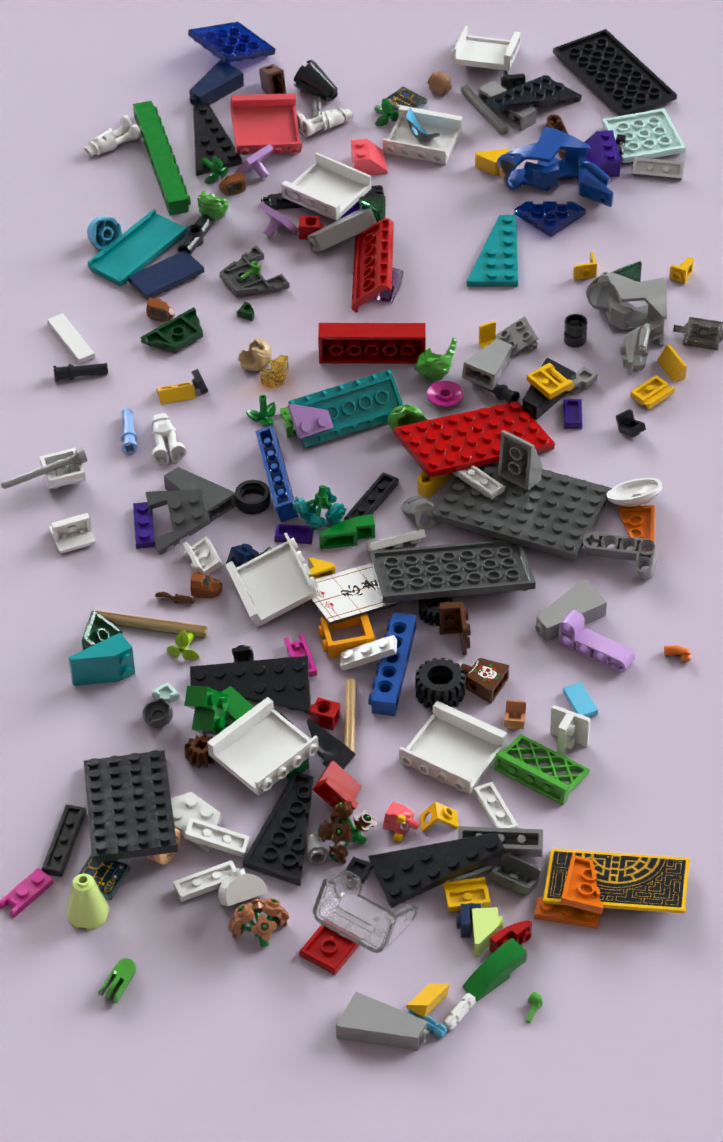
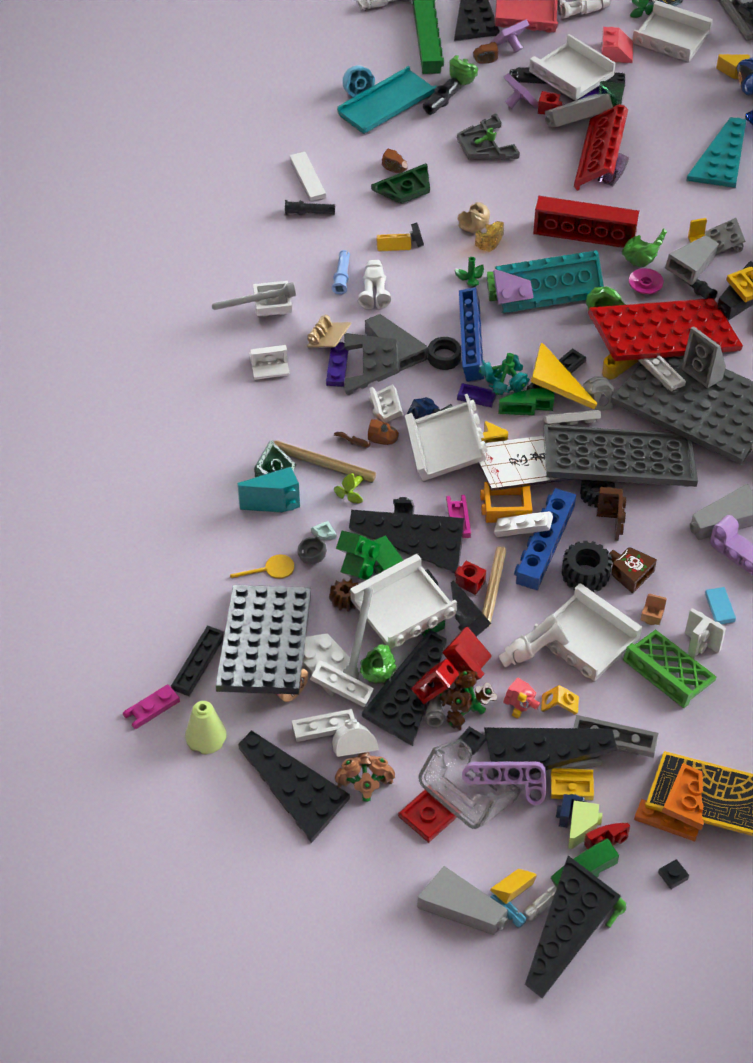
camera: 10 degrees right, 5 degrees up
black tile [78,855,130,900] -> none
bright green arm [98,958,136,1003] -> none
dark blue tile [128,250,205,299] -> none
green plant [202,157,228,183] -> none
dark green tile [237,302,255,321] -> none
piece [406,107,440,140] -> none
white tile [473,782,519,828] -> none
dark grey bracket [489,853,541,896] -> none
none -> yellow piece [230,554,294,579]
none -> black wing [238,730,350,843]
none -> tan hinge [307,315,352,348]
none -> light grey piece [343,587,373,680]
none -> bright green hair [360,644,397,684]
none -> red torso [411,659,459,704]
none -> lavender beam [462,762,546,805]
none -> white piece [499,613,569,668]
none -> black wing [525,855,621,999]
none -> yellow tile [530,343,597,409]
none -> black plate [658,859,689,889]

